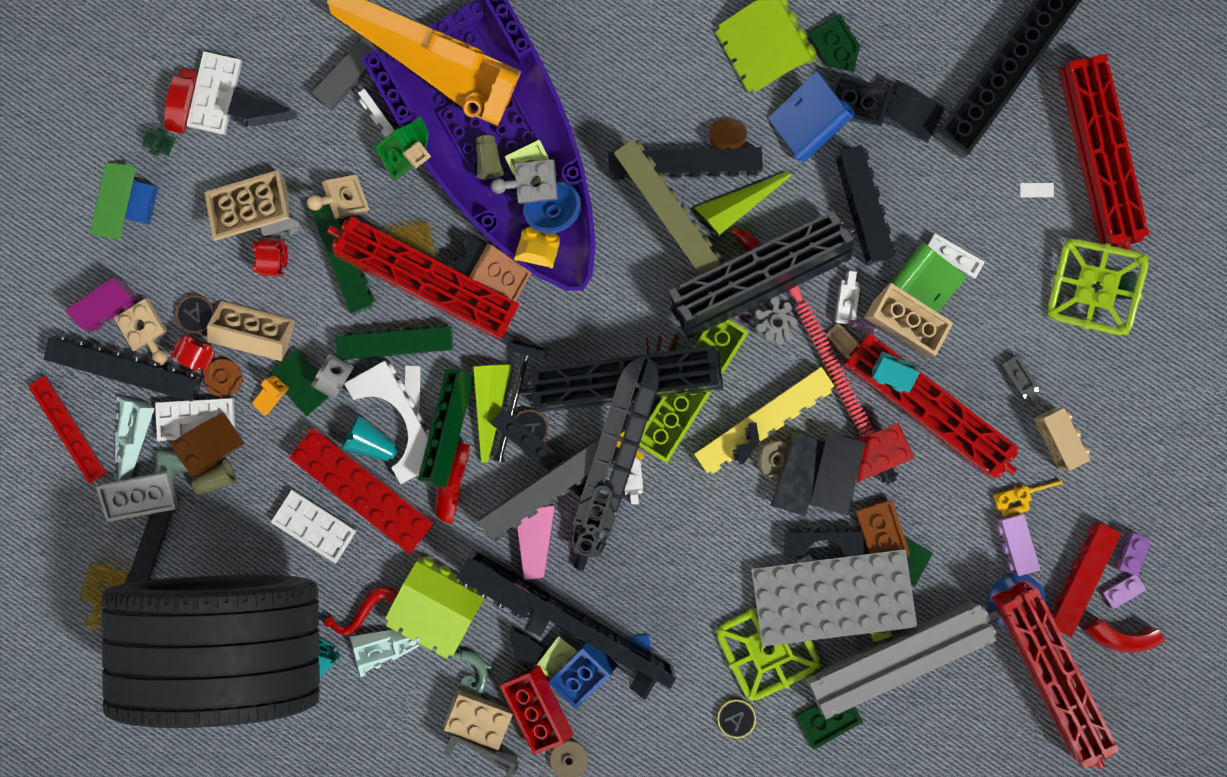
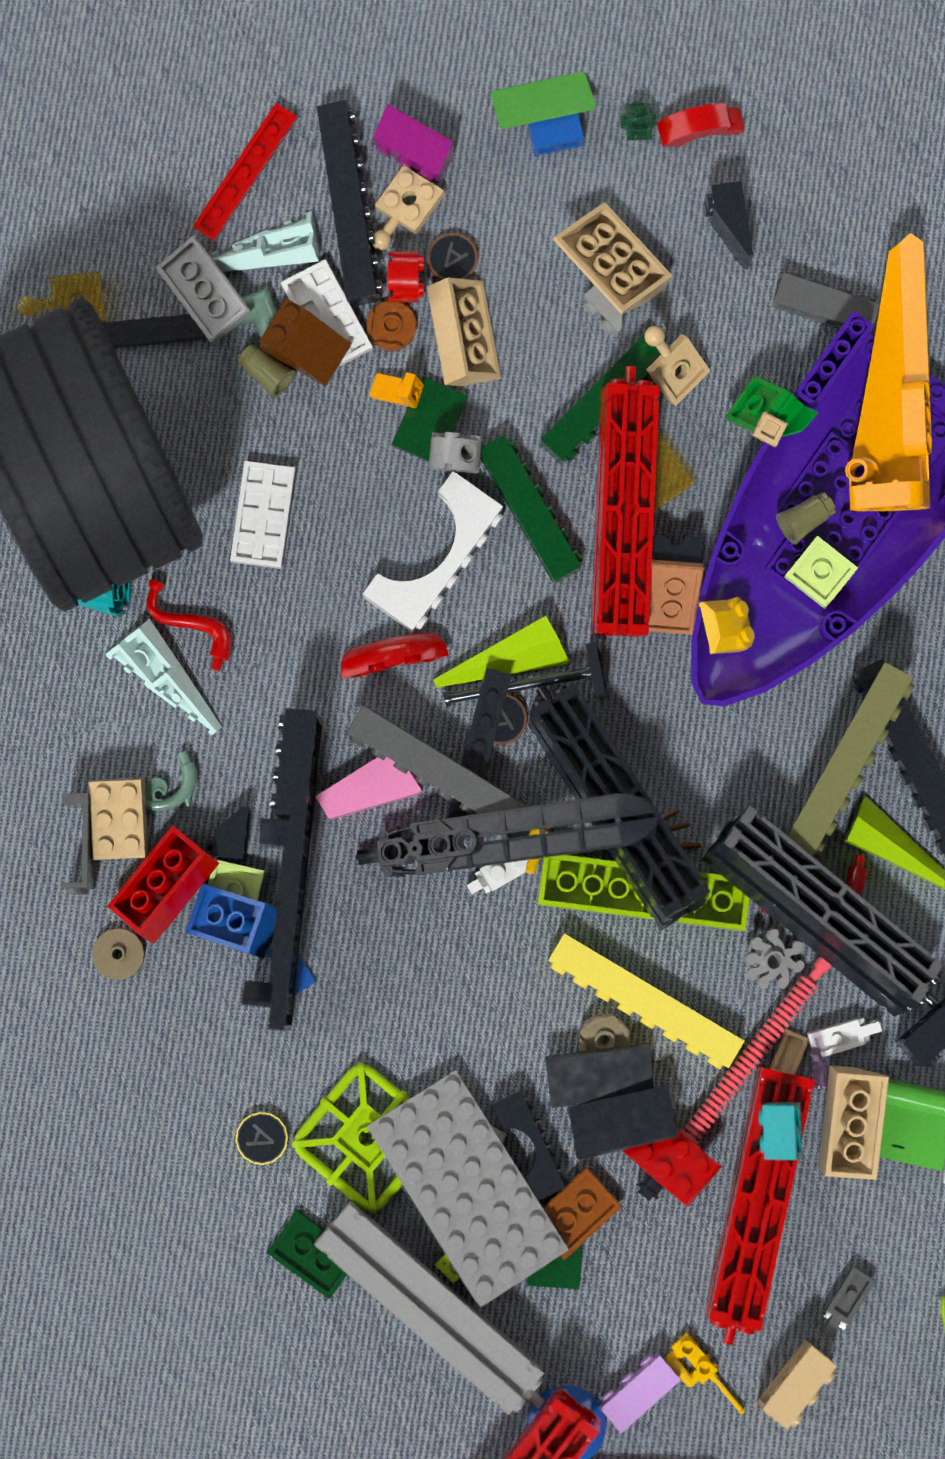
camera: 65 degrees right, 5 degrees down
white plate [186,51,242,135] -> none
red brick [253,237,288,277] -> none
red brick [289,427,436,554] -> none
teal cone [341,415,398,461] -> none
white plate [358,89,395,137] -> none
lime hinge [385,556,485,659] -> none
white sticker [405,366,421,414] -> none
dark green brick [417,369,474,488] -> none
light grey plate [491,159,558,204] -> none
blue dish [523,182,581,233] -> none
black slope [733,422,760,465] -> none

